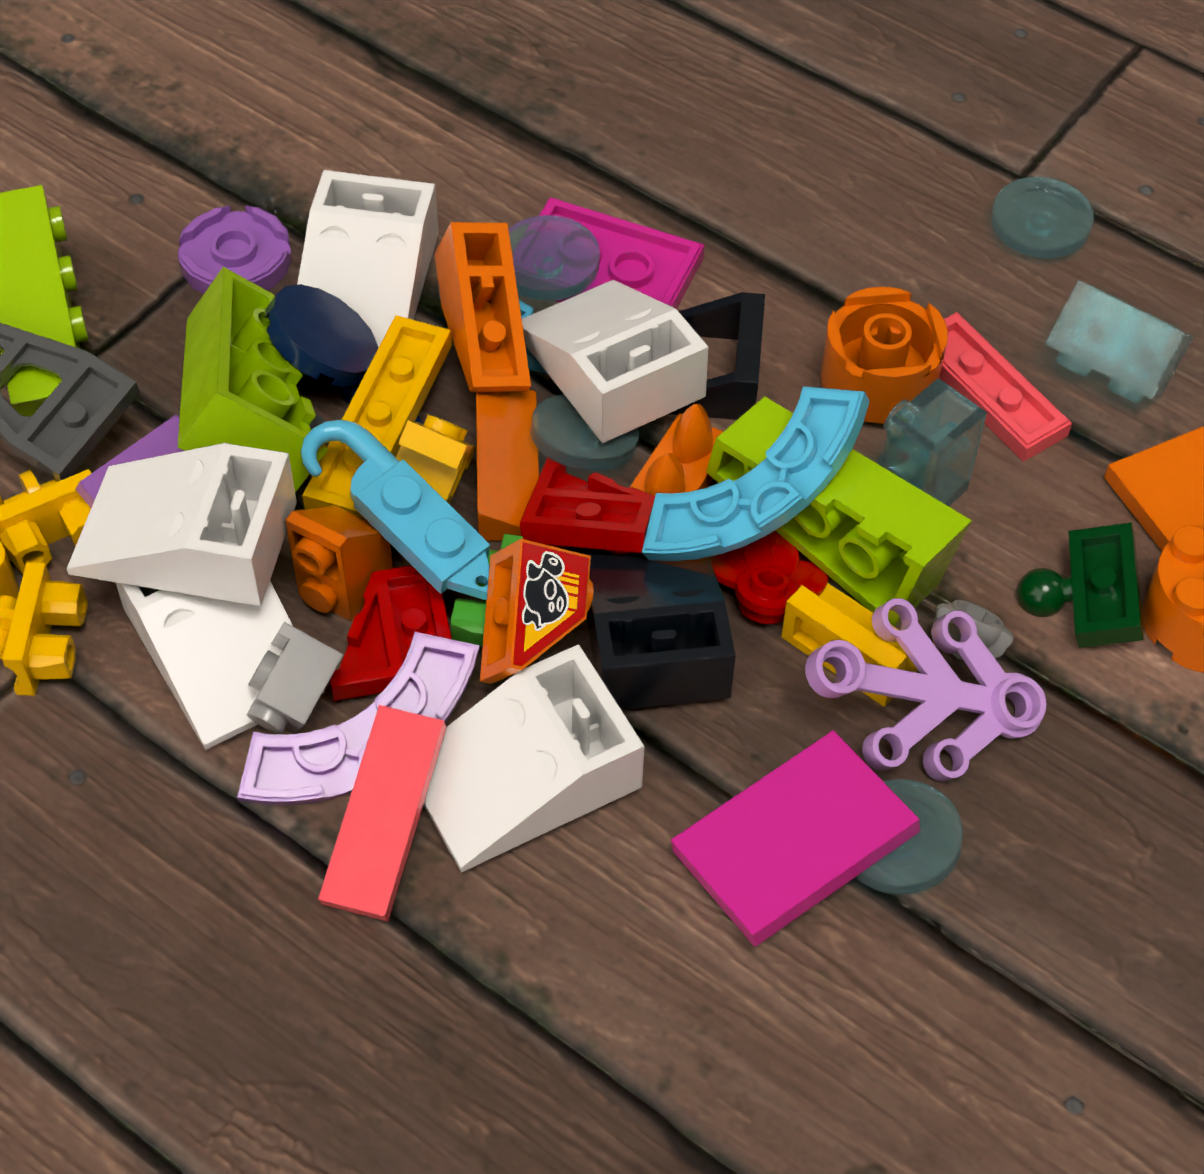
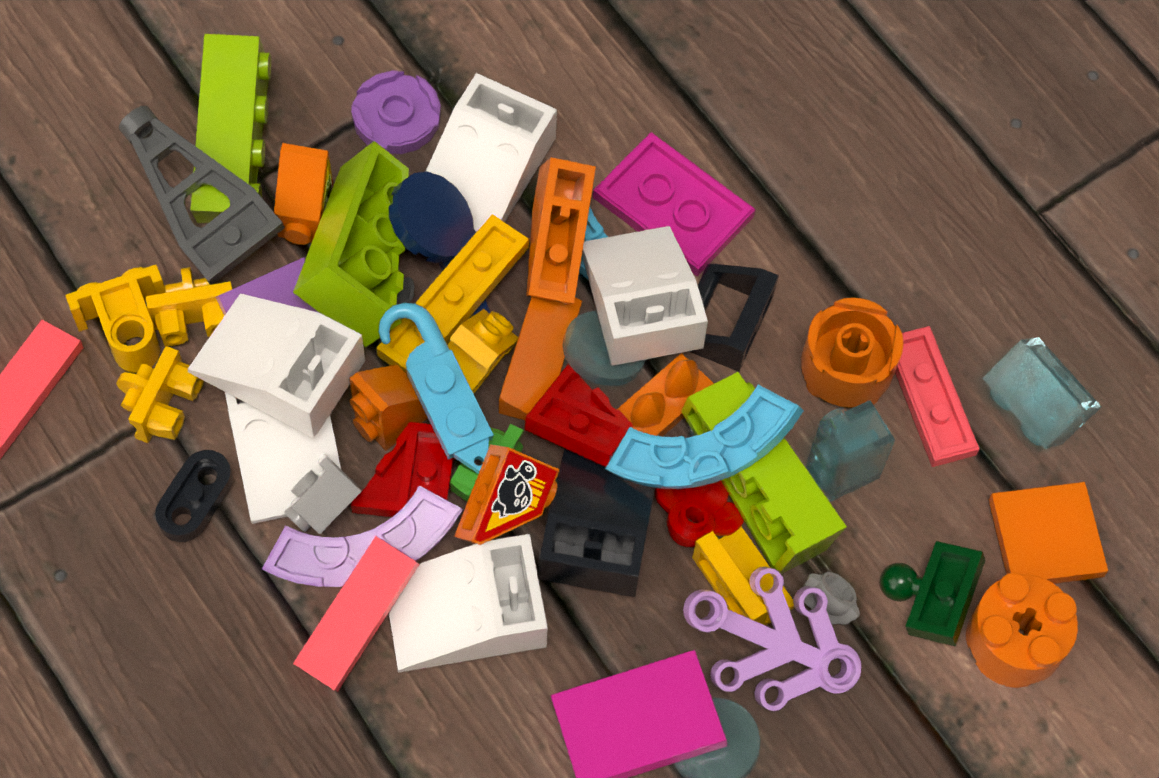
camera: 15 degrees right, 10 degrees up
clear light blue piece [509,215,600,301] -> none
clear light blue piece [991,177,1094,258] -> none
none -> black plate [155,450,233,542]
none -> orange slope [274,143,333,245]

